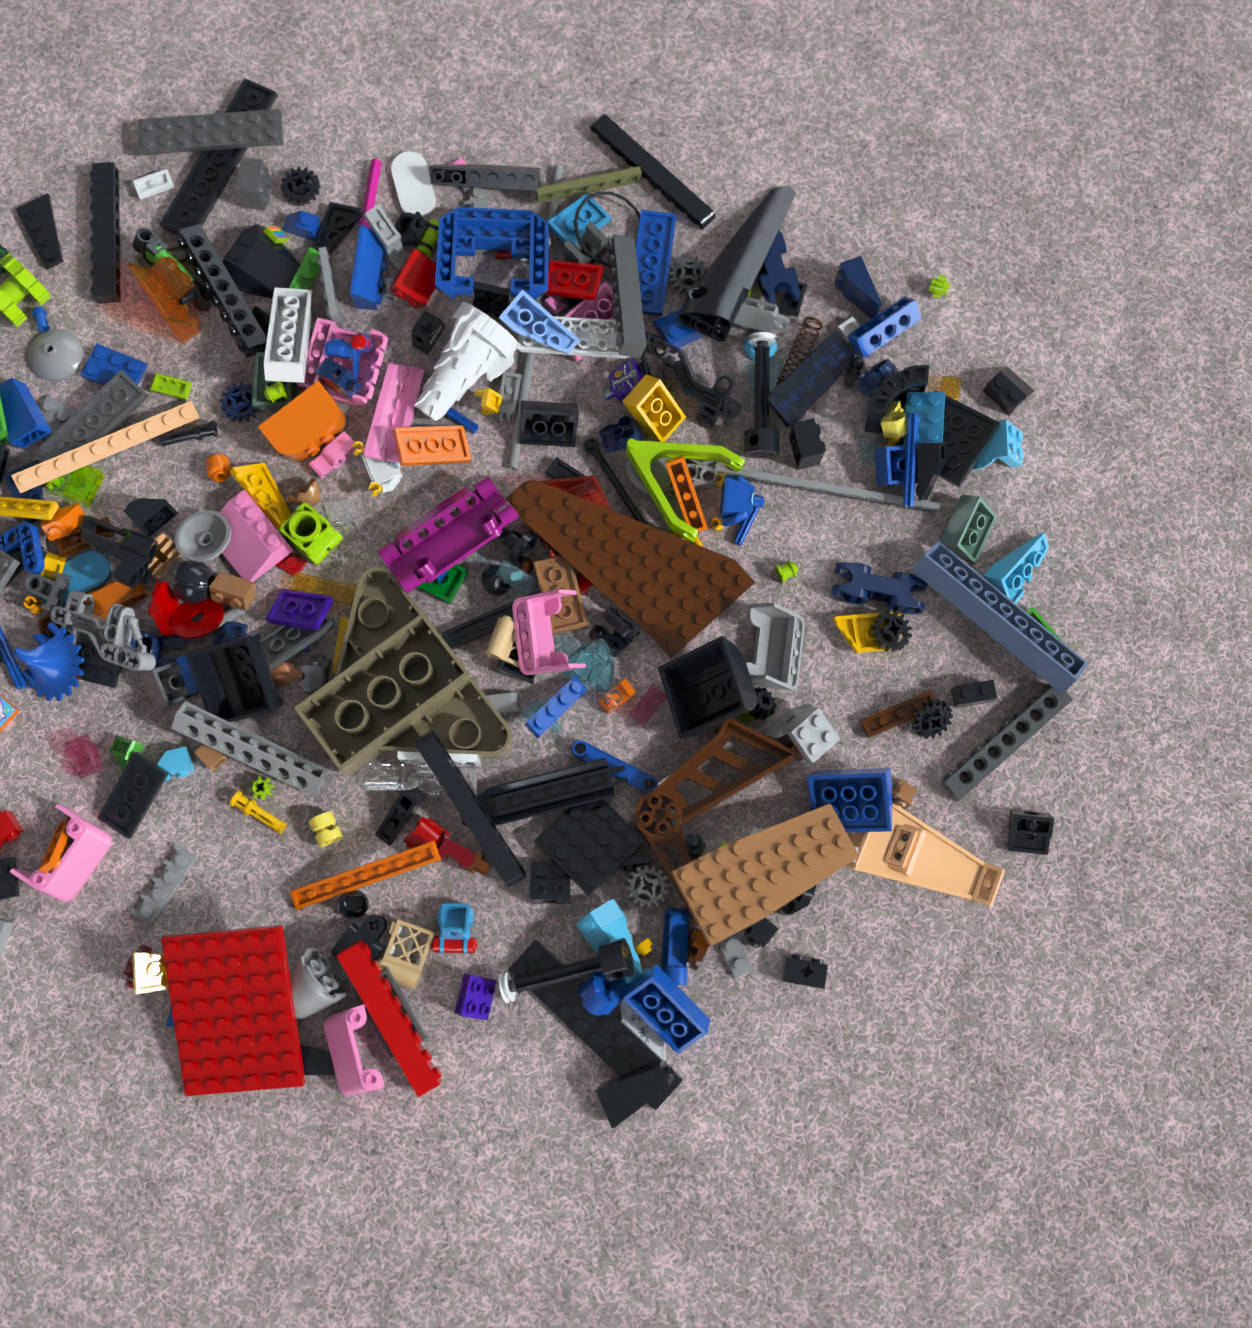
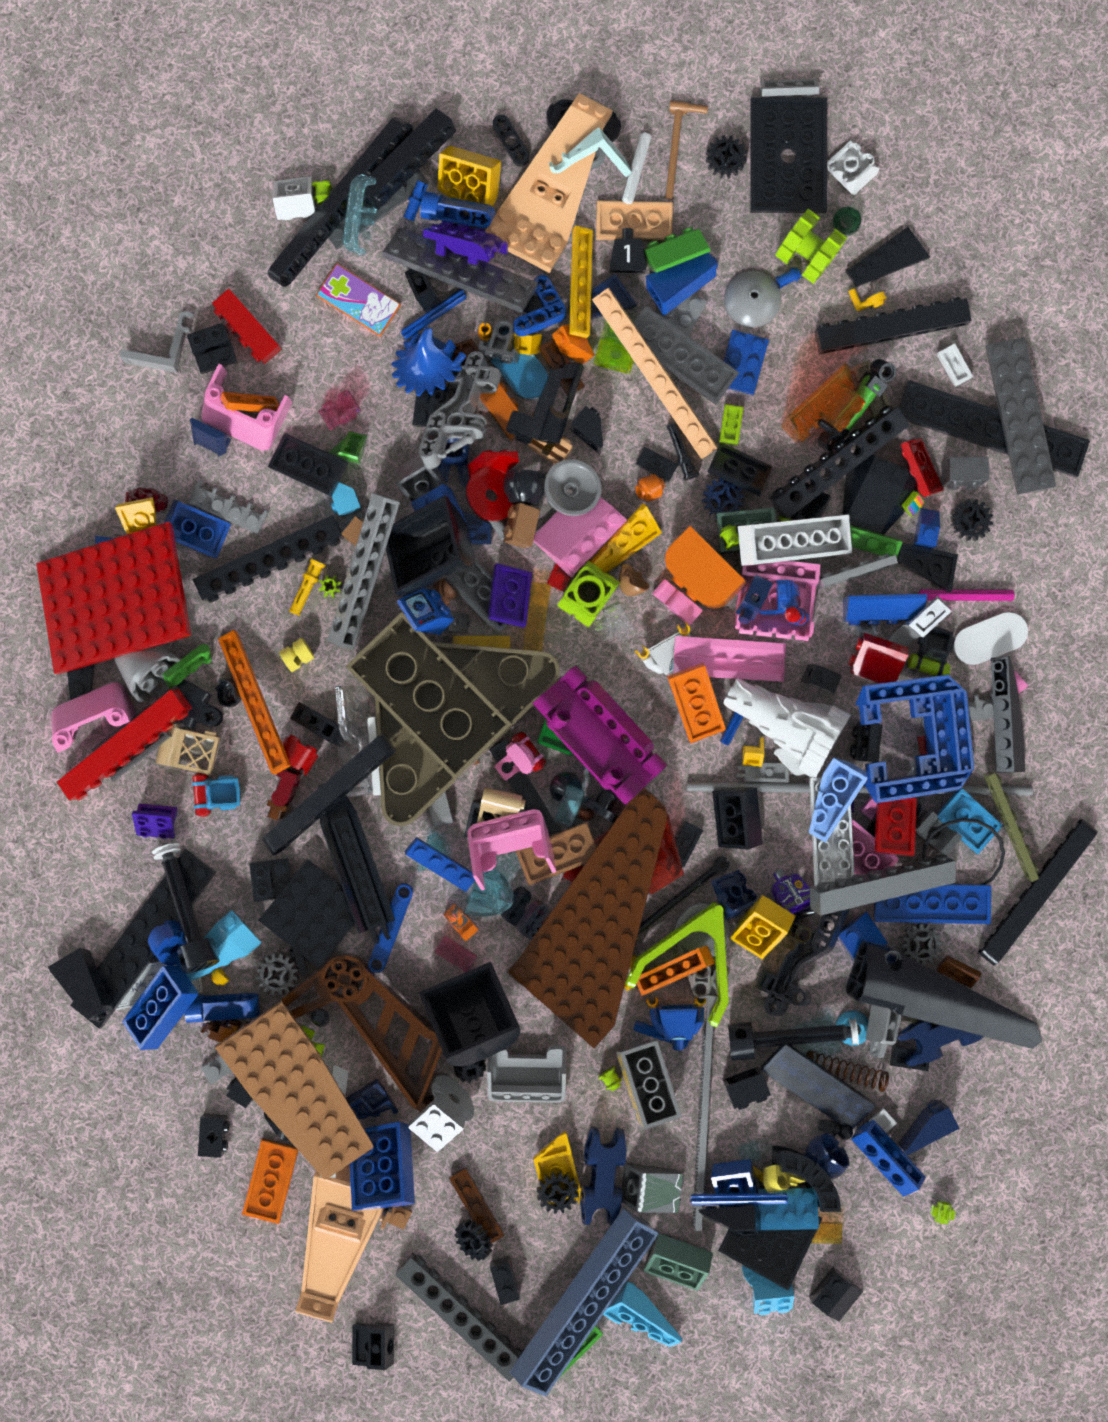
camera: 85 degrees right, 10 degrees up
none -> bright green plate [163,644,212,689]
none -> blue slope [164,499,231,559]
none -> dark blue slope [189,418,231,457]
none -> black brick [192,515,344,603]
none -> orange tile [242,1138,299,1224]
none -> dark blue slope [346,1079,398,1120]
none -> blue slope [397,588,454,635]
none -> bright pink piece [494,732,546,780]
none -> light grey brick [617,1040,682,1130]
none -> slope [621,1163,684,1213]
none -> black plate [636,447,678,482]
none -> black plate [707,443,773,496]
none -> yellow plate [848,288,887,311]
none -> red plate [900,438,944,497]
none -> reddish brown plate [937,955,981,988]

